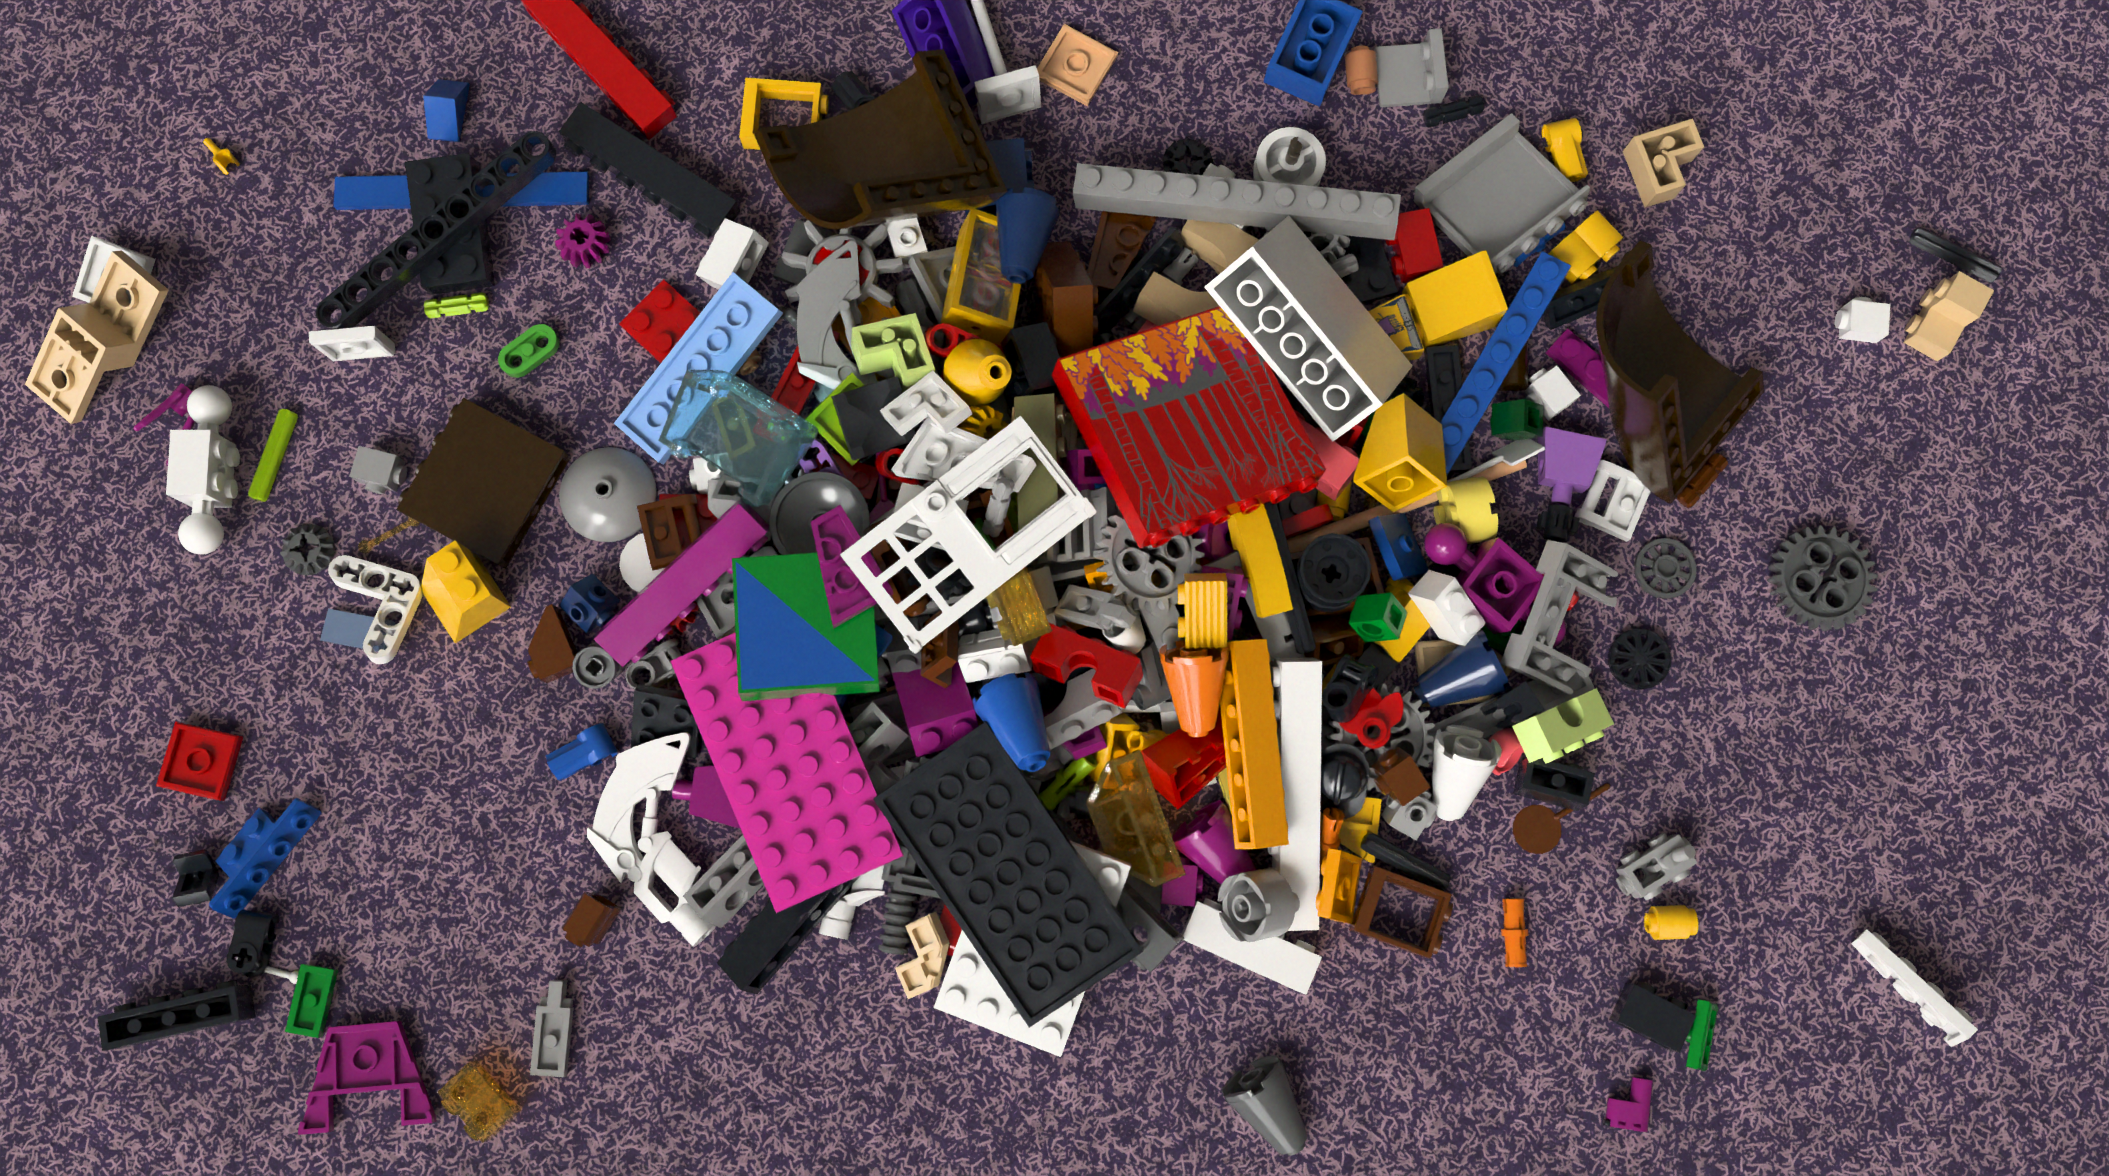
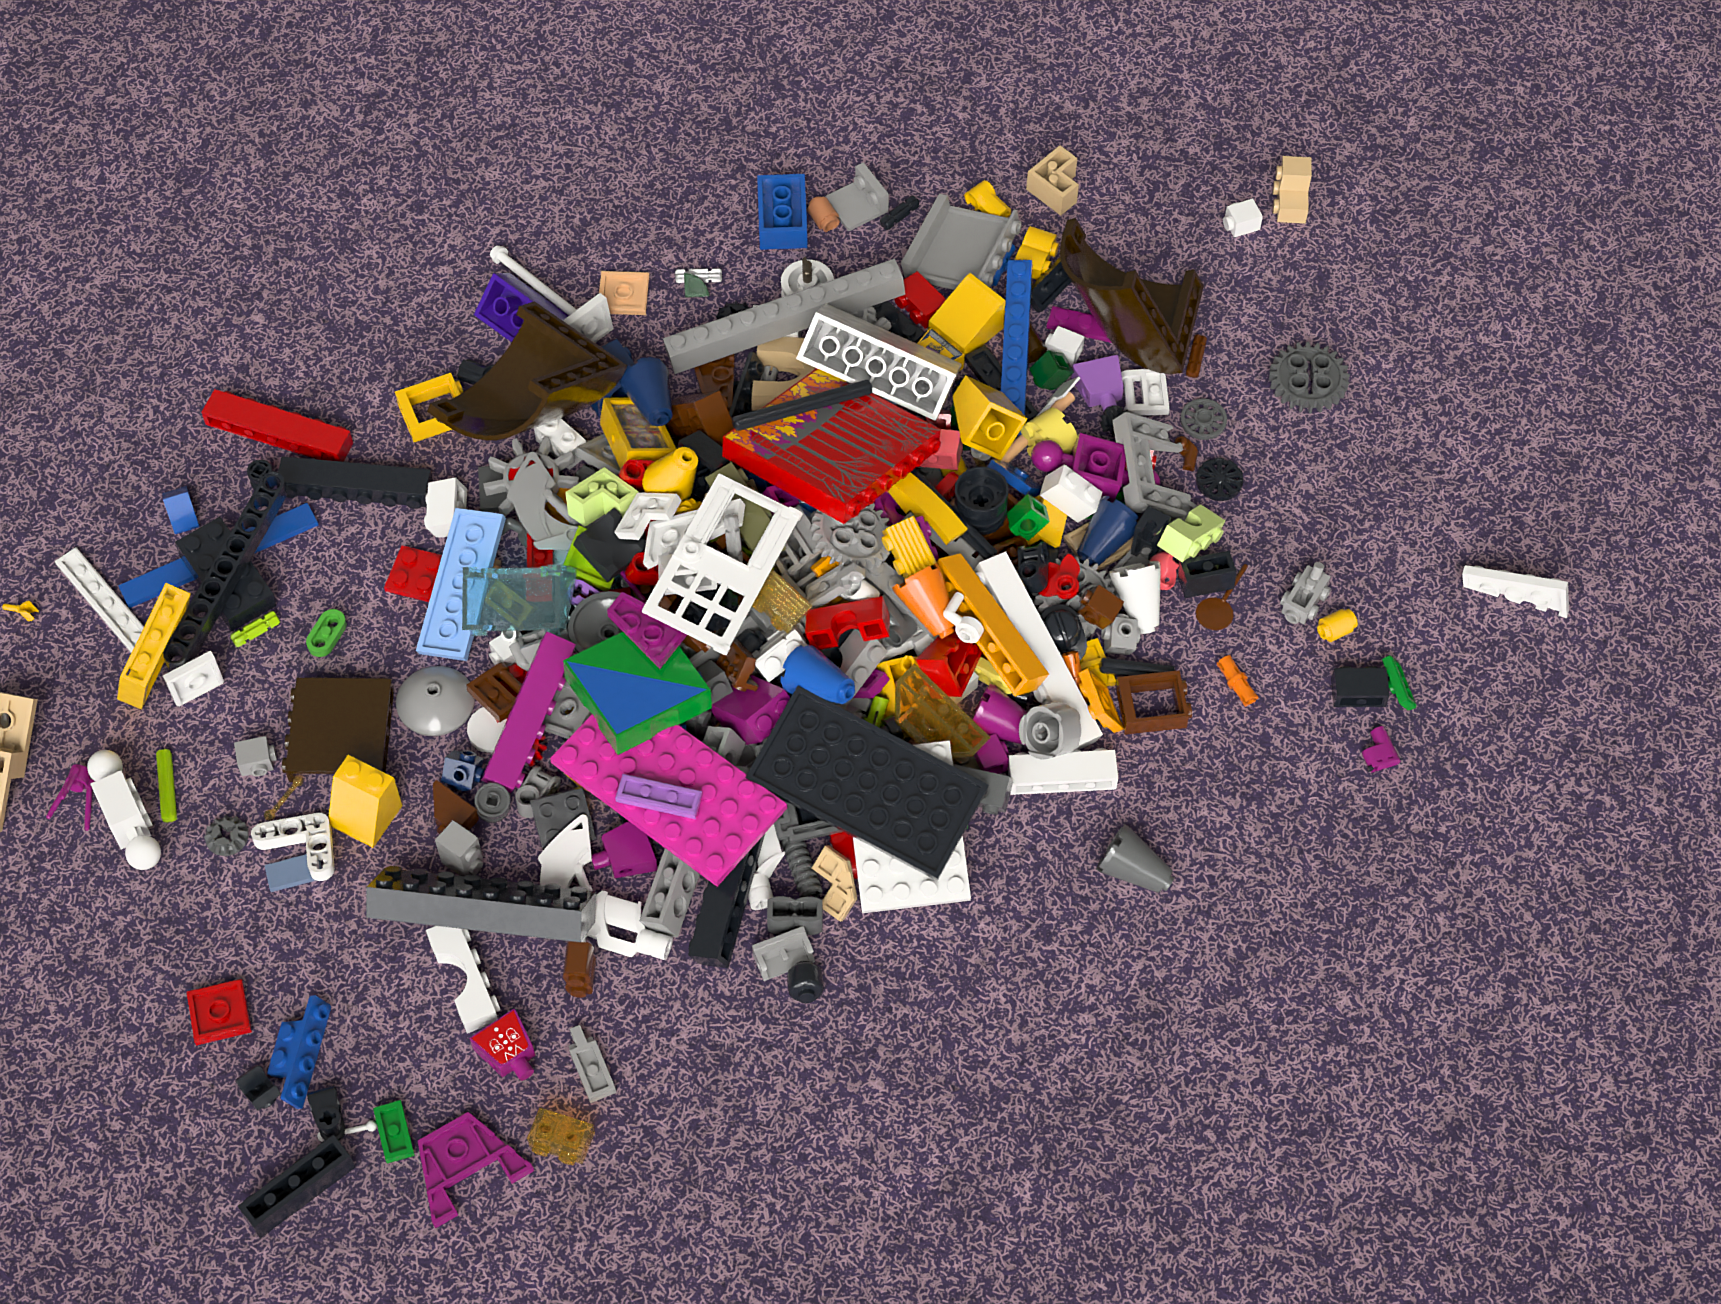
camera: 25 degrees left, 20 degrees down
blue piece [546,723,618,781] -> none
magenta gear [555,213,611,269] -> none
black axle [1909,227,2002,283] -> none
none -> white tile [55,547,144,653]
none -> yellow window [117,583,191,710]
none -> black wheel [247,459,274,490]
none -> brick [366,866,596,942]
none -> white arch [426,926,500,1034]
none -> light grey brick [435,820,484,877]
none -> torso [469,1009,535,1081]
none -> medium lavender tile [615,774,703,819]
none -> axle [675,268,722,283]
none -> dark green tile [684,273,709,298]
none -> black axle [732,380,873,431]
none -> light grey hinge [752,926,815,981]
none -> dark grey brick [767,896,823,935]
none -> black head [787,961,824,1004]
none -> white plate [943,592,984,643]
none -> reddish brown arm [1174,436,1198,472]

